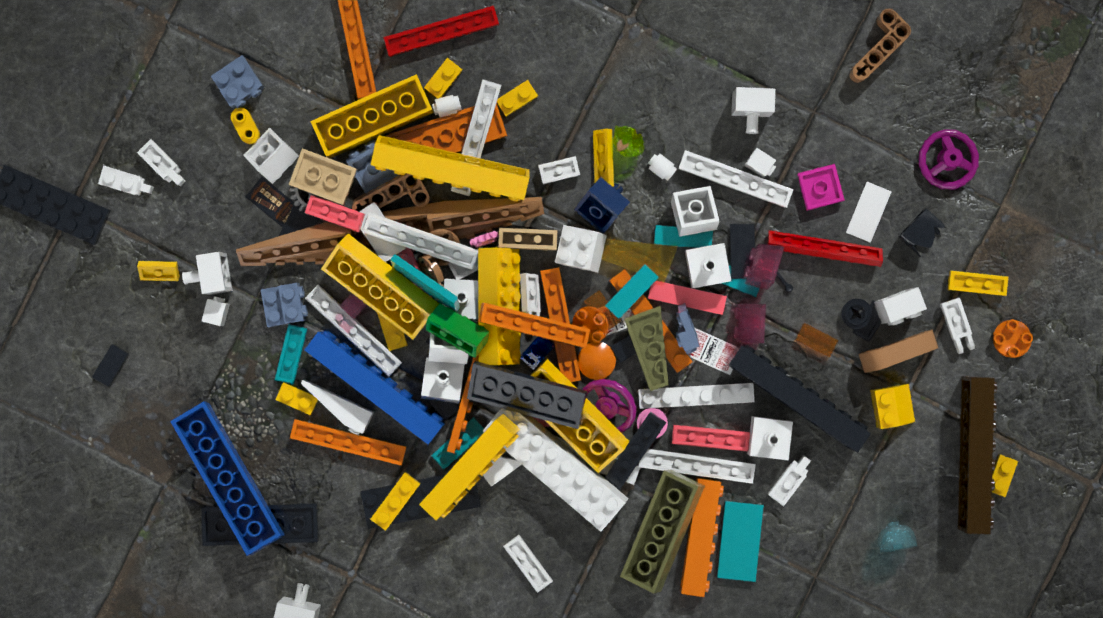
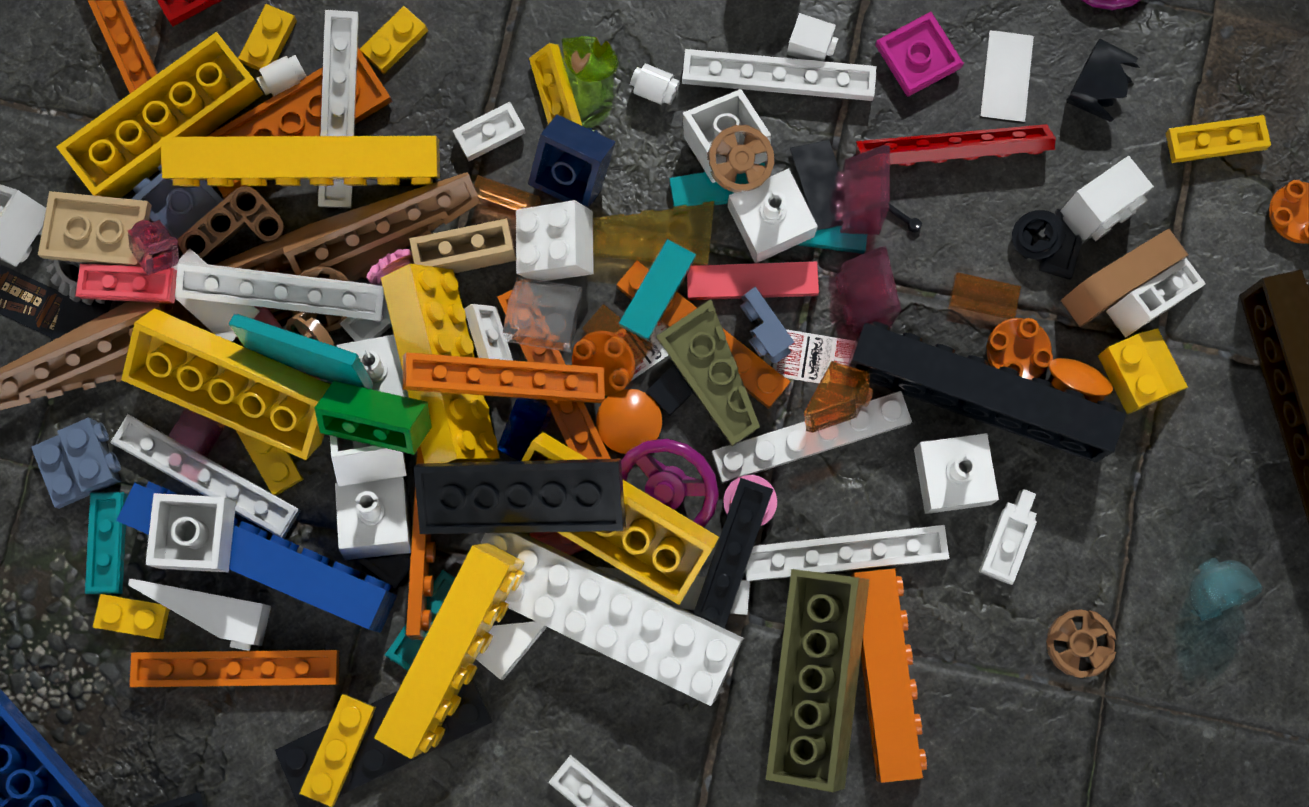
camera: 15 degrees left, 10 degrees down
coral tile [672,425,750,451] -> none
teal tile [717,501,764,582] -> none
white hinge [940,298,975,354] -> none
none -> clear pink brick [127,220,179,275]
none -> white brick [146,493,236,572]
none -> clear orange tile [474,175,541,210]
none -> clear slope [503,277,583,352]
none -> medium nougat piece [707,125,774,192]
none -> clear orange slope [804,361,873,433]
none -> orange dish [986,318,1053,380]
none -> medium nougat piece [1046,609,1116,678]
none -> orange dish [1049,358,1113,403]
none -> white slope [1106,258,1206,338]

